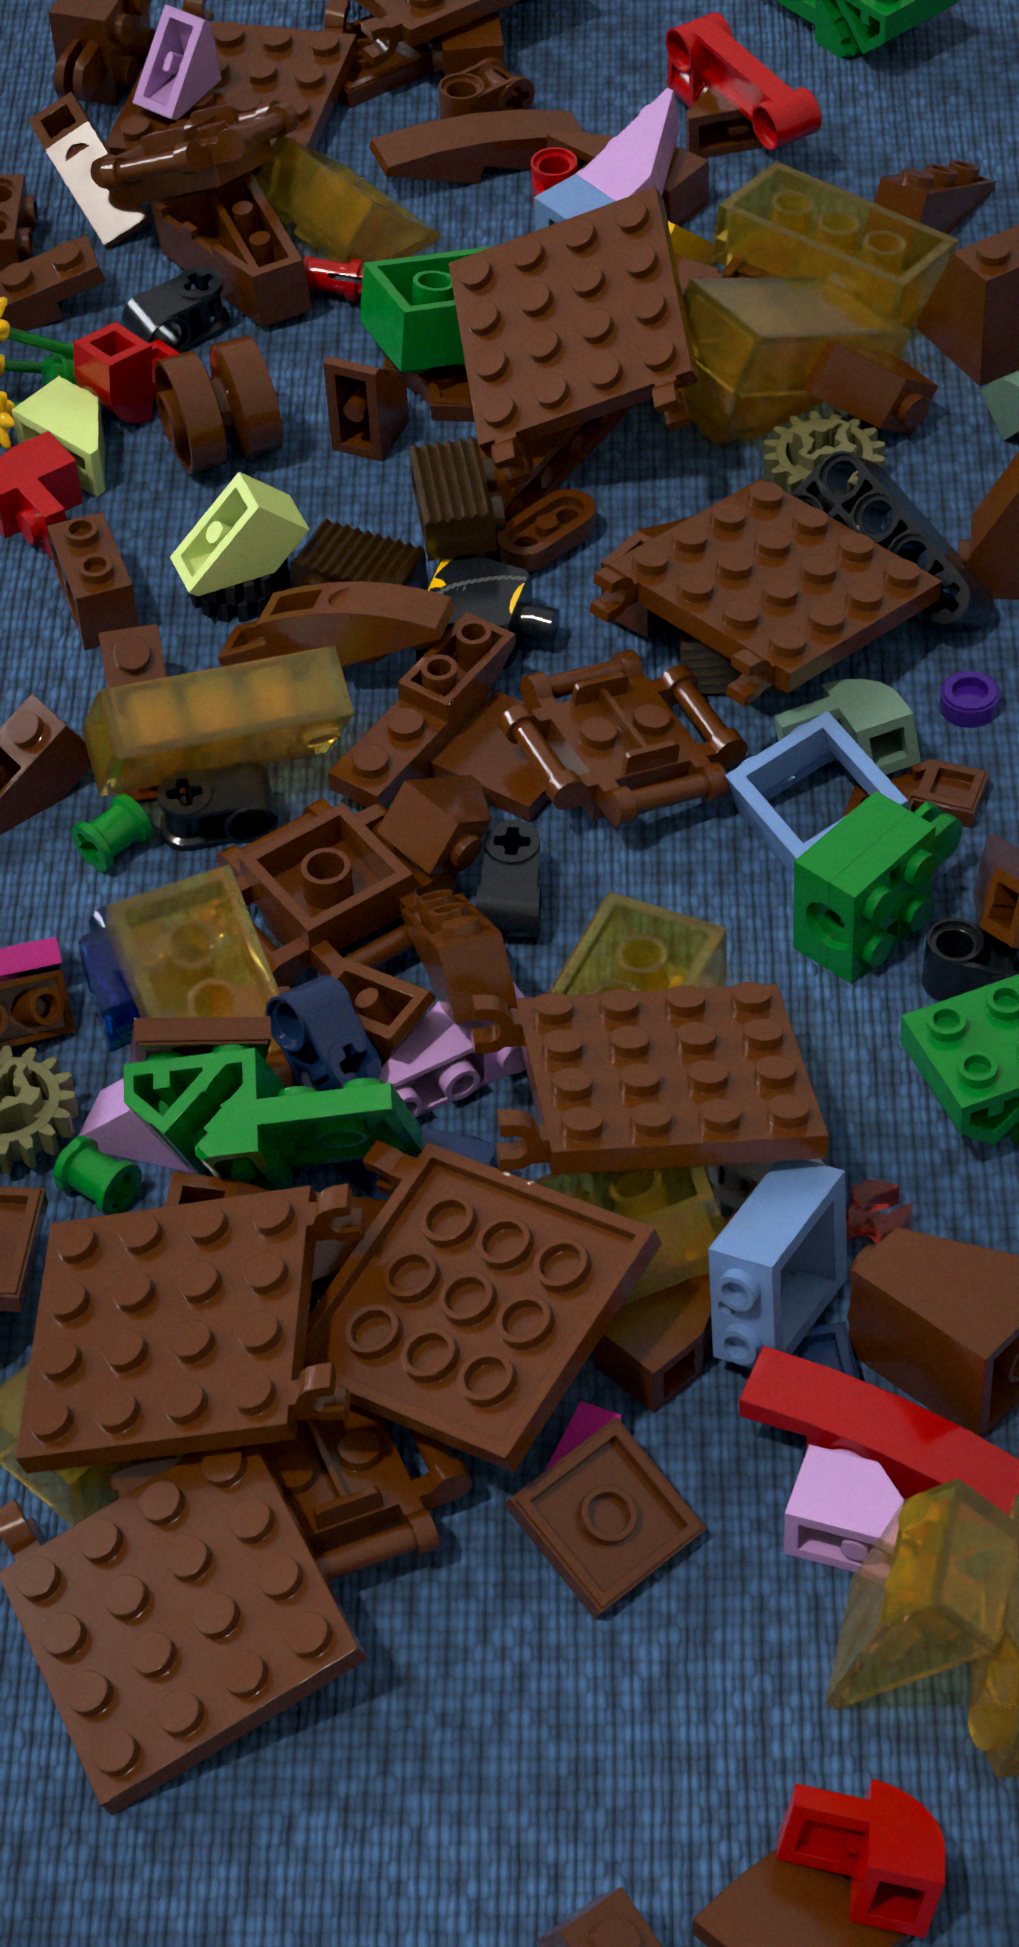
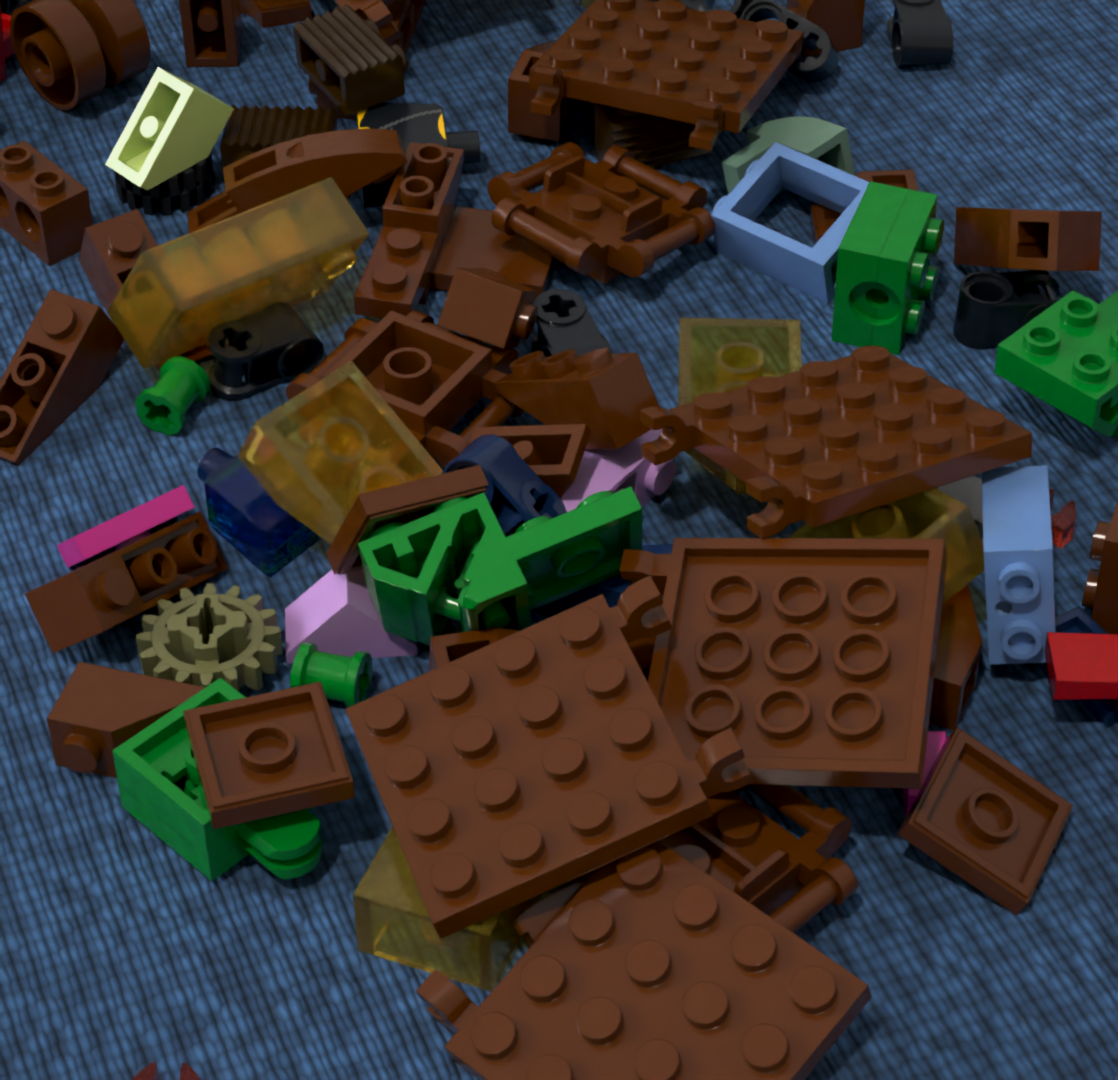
camera: 25 degrees left, 5 degrees down
reddish brown plate [497,489,596,572] -> none
dark purple tile [939,671,1000,728] -> none

